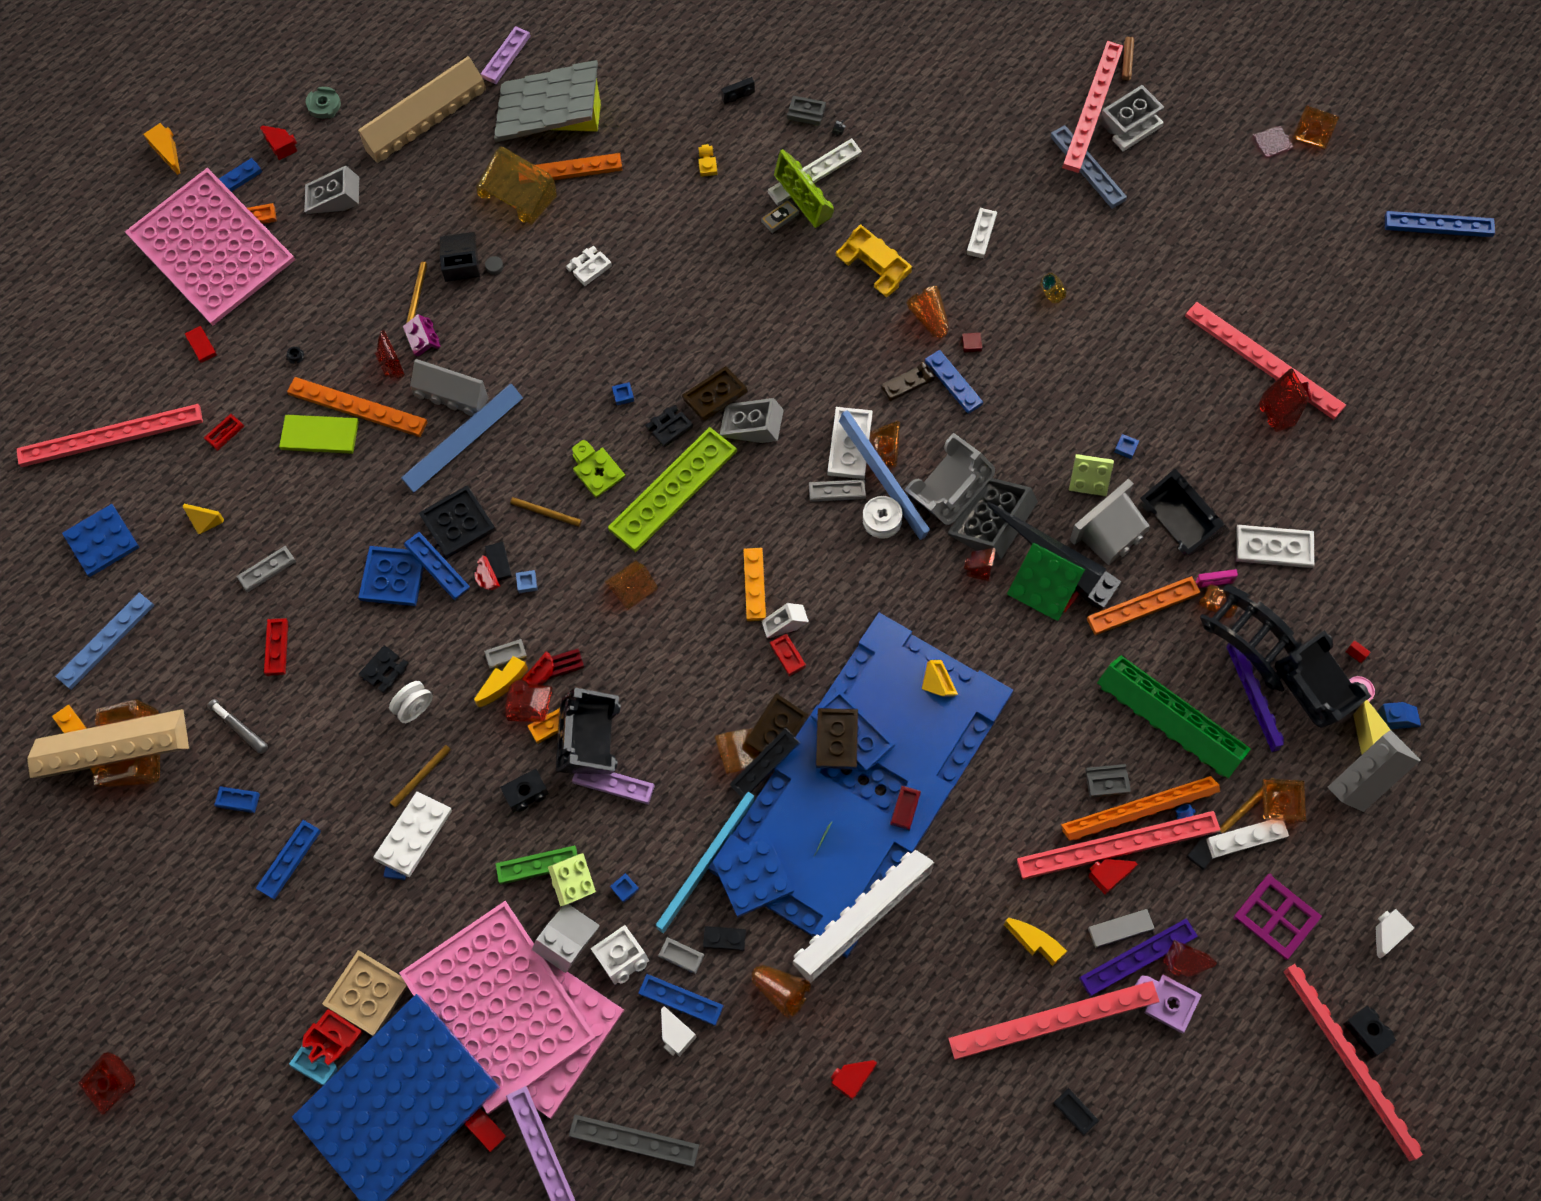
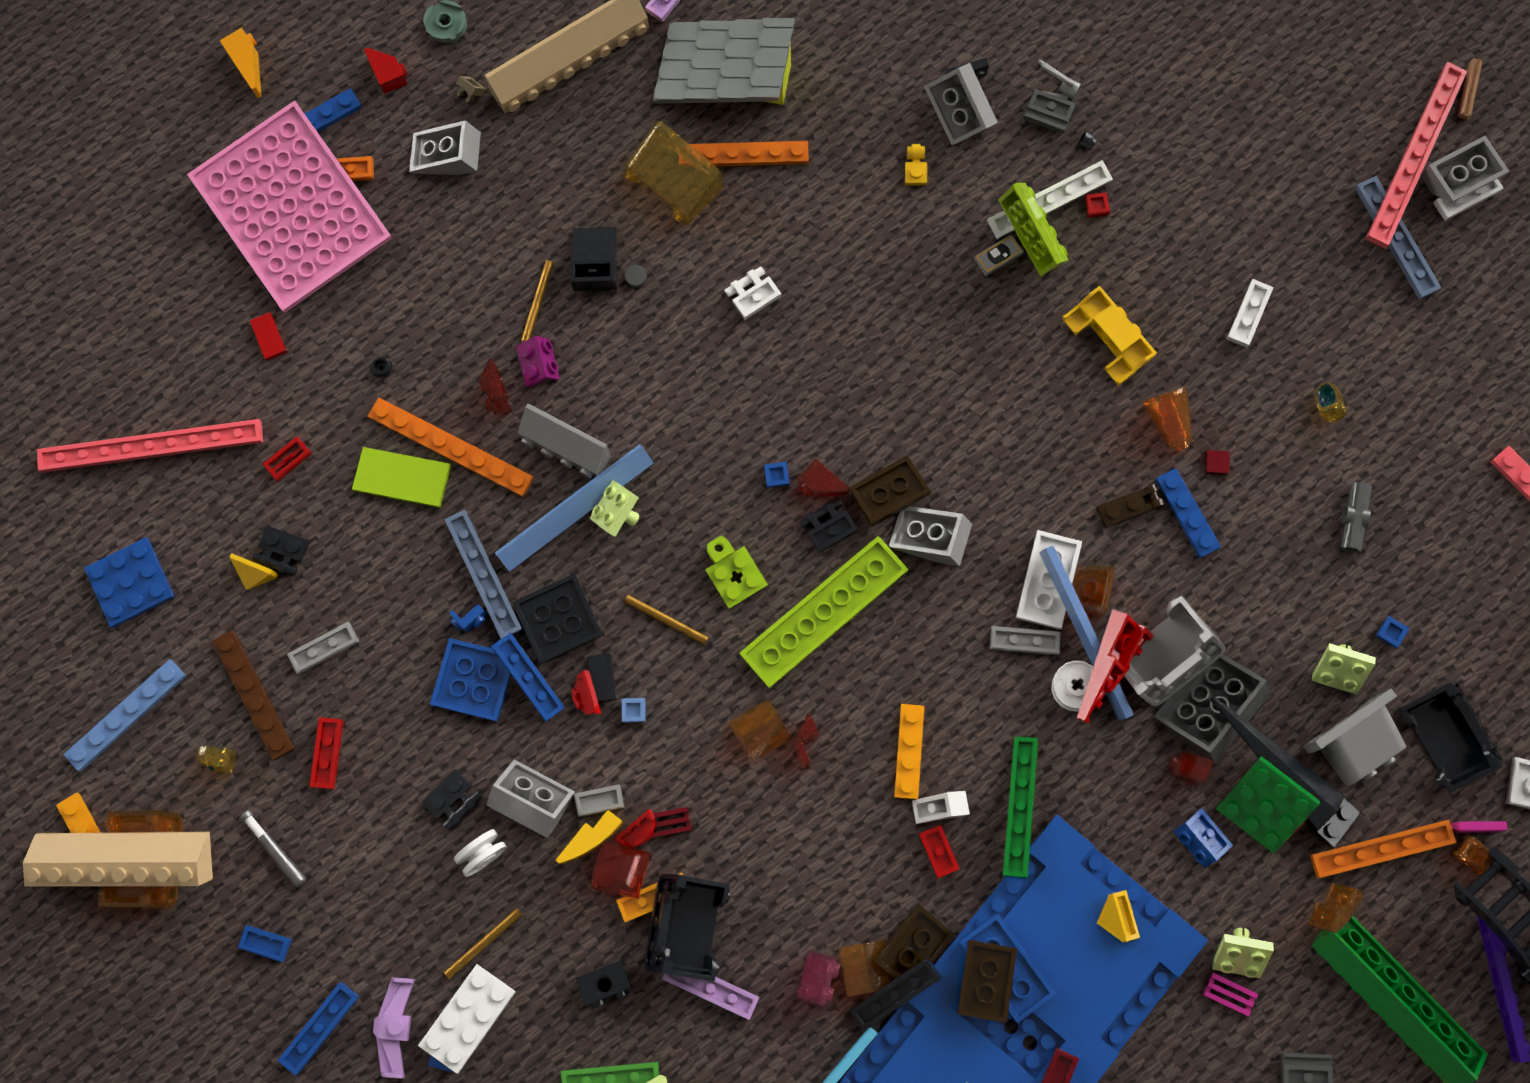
camera: 10 degrees right, 10 degrees up
none -> clear yellow rock [196,746,236,774]
none -> reddish brown plate [212,630,295,761]
none -> black plate [252,526,310,576]
none -> lavender plate [373,977,415,1078]
none -> sand blue plate [444,510,523,639]
none -> blue bracket [449,604,488,633]
none -> dark tan tile [456,76,486,103]
none -> light grey slope [486,760,575,838]
none -> yellowish green plate [589,480,639,536]
none -> clear red slope [793,714,819,770]
none -> clear pink slope [796,950,840,1007]
none -> clear red slope [798,459,850,498]
none -> light grey slope [924,63,998,145]
none -> green plate [1003,736,1039,879]
none -> light grey plant [1038,60,1080,100]
none -> red wedge [1077,609,1154,723]
none -> red tile [1084,192,1110,218]
none -> blue bracket [1174,808,1233,868]
none -> dark pink tile [1203,973,1258,1017]
none -> yellowish green plate [1212,928,1274,978]
none -> clear orange slope [1309,883,1364,933]
none -> dark grey piece [1340,482,1372,553]

